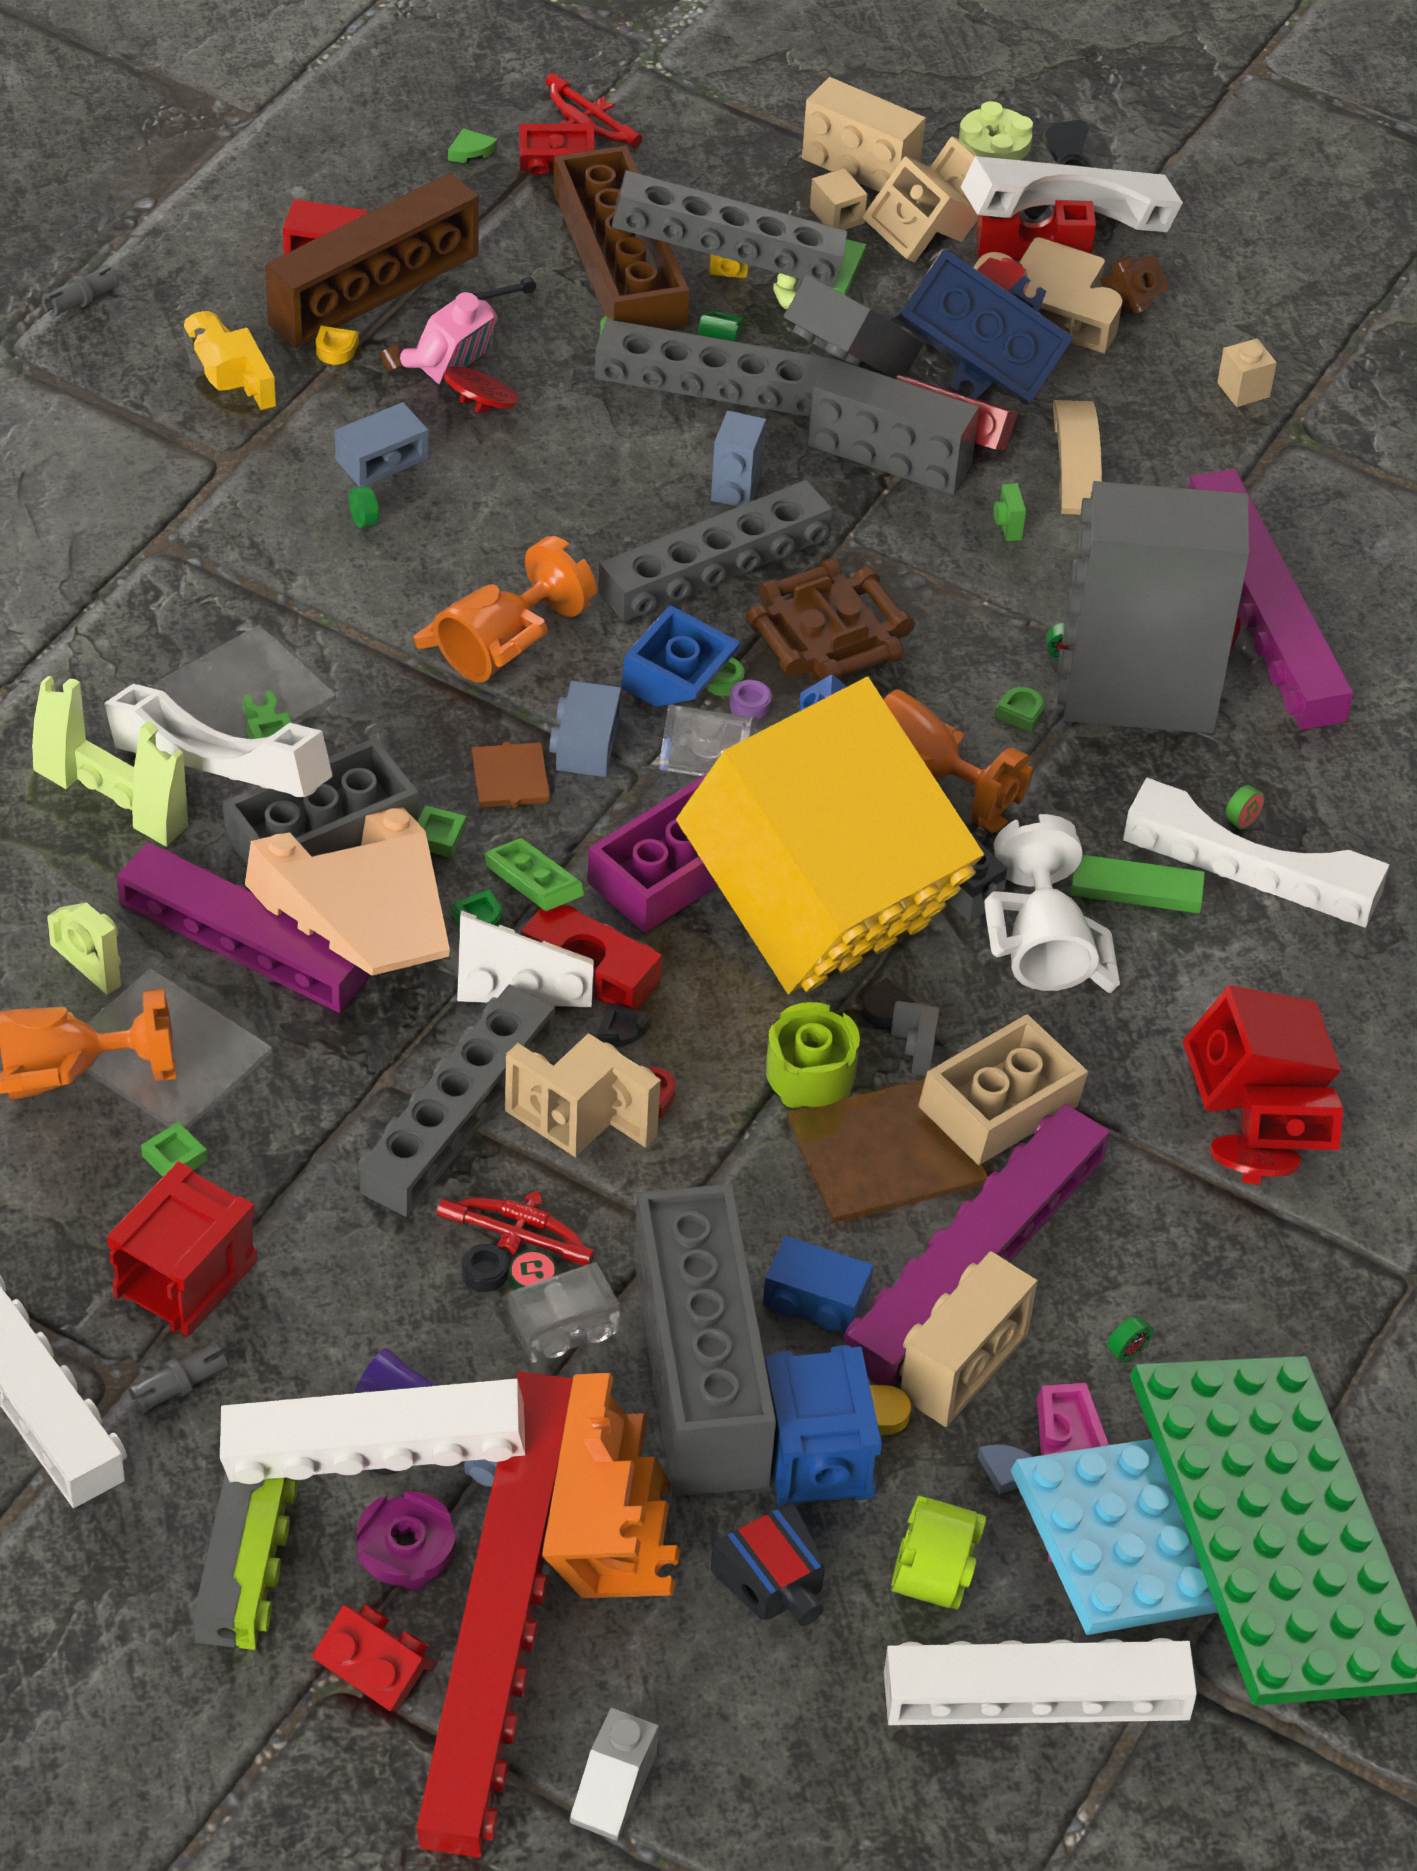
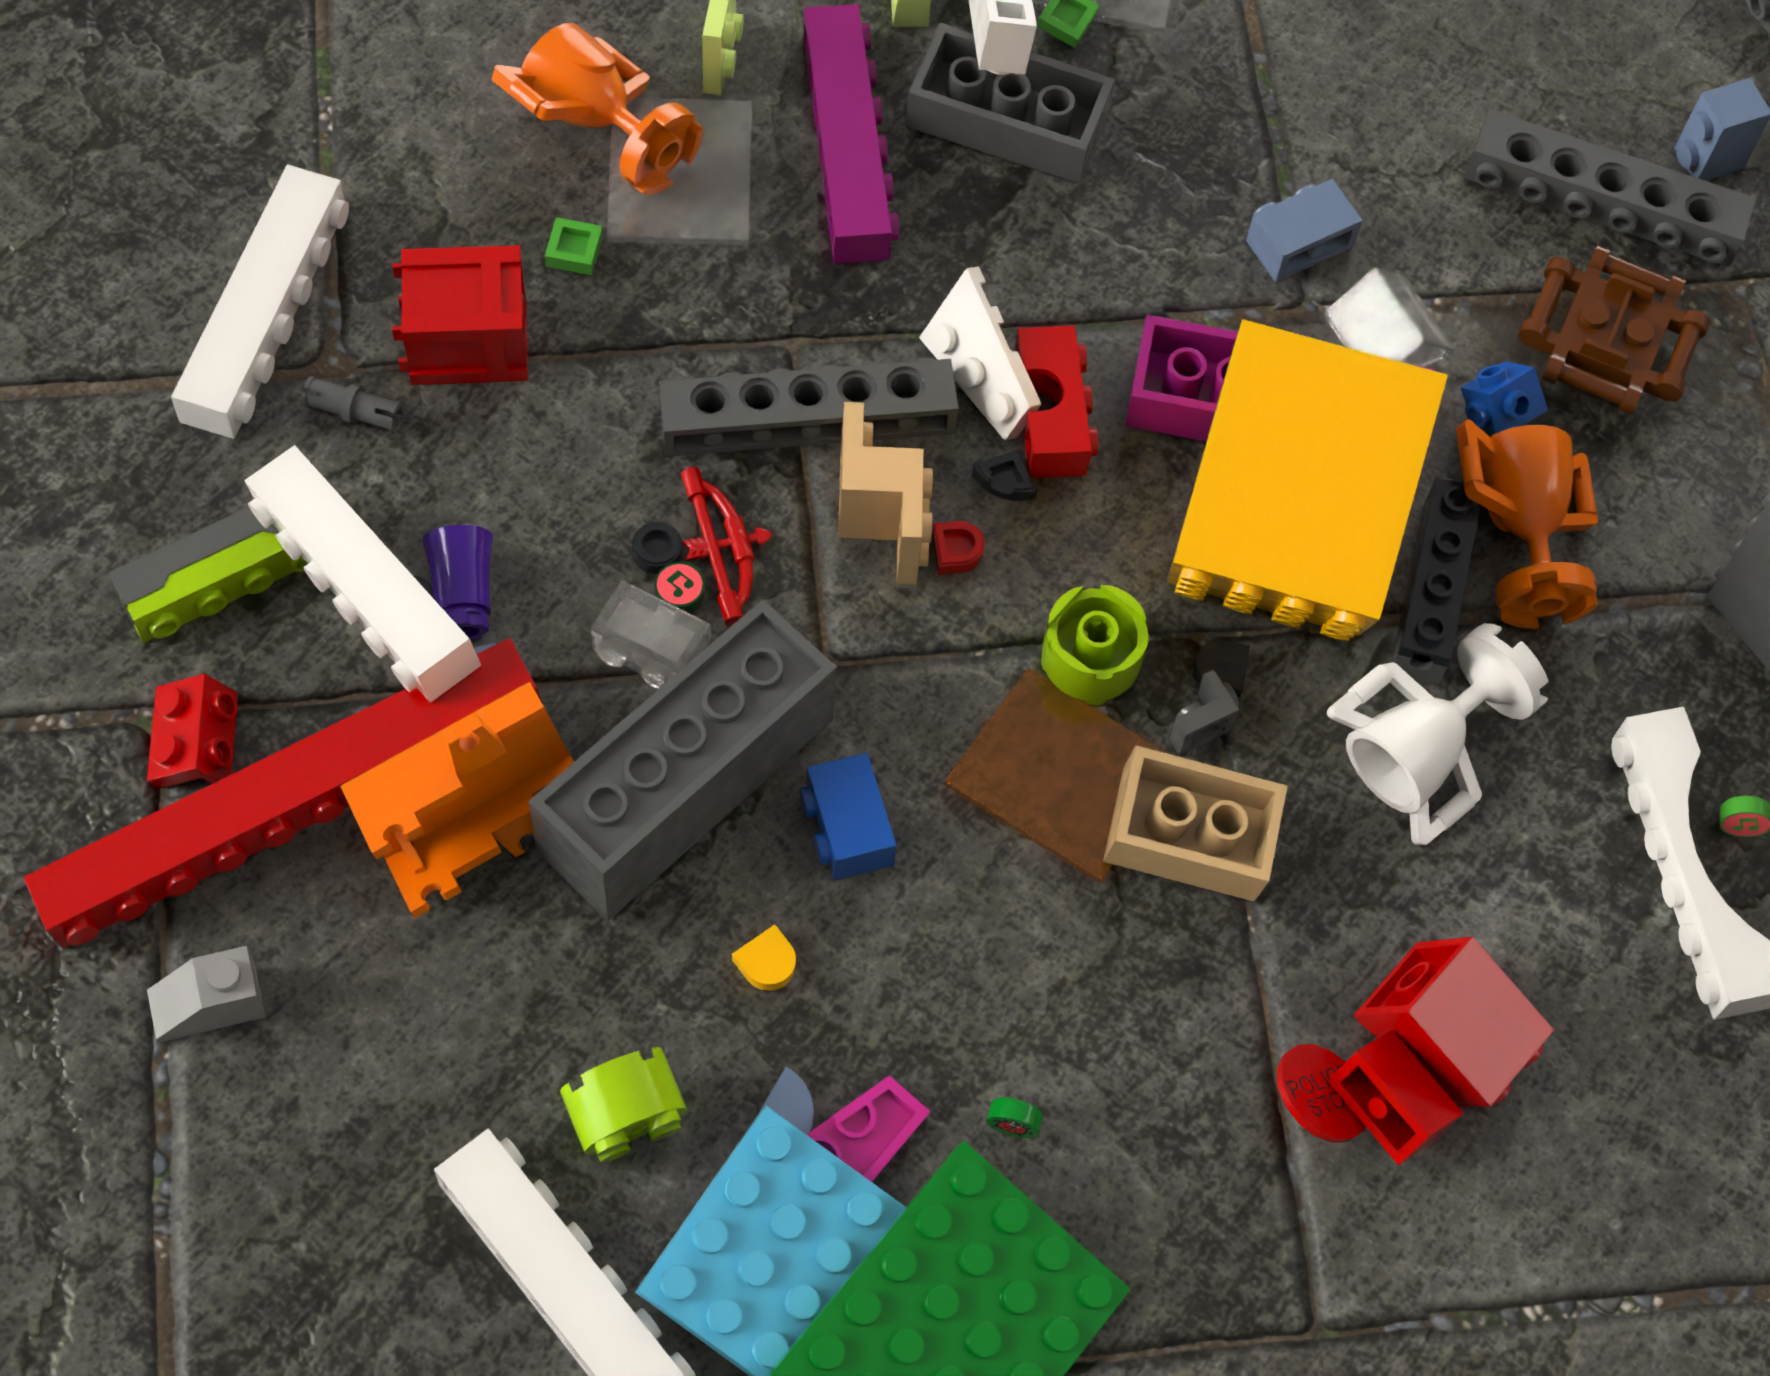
camera: 50 degrees right, 15 degrees up
light nougat wedge [245,807,450,976] -> none
magenta plate [357,1491,455,1591] -> none
orange piece [413,536,597,683] -> none
bright green plate [418,805,466,858] -> none
green tile [451,889,502,927] -> none
dark orange piece [472,742,550,808] -> none
bright green tile [484,838,584,911] -> none
blue slope [621,605,741,707] -> none
bright green tile [705,657,744,696] -> none
black torso [710,1501,825,1626] -> none
medium lavender tile [729,680,772,720] -> none
blue container [765,1345,882,1508] -> none
magenta brick [844,1104,1110,1387] -> none
tan brick [899,1251,1038,1427] -> none
bright green tile [994,687,1044,733] -> none
bright green tile [1070,855,1205,913] -> none

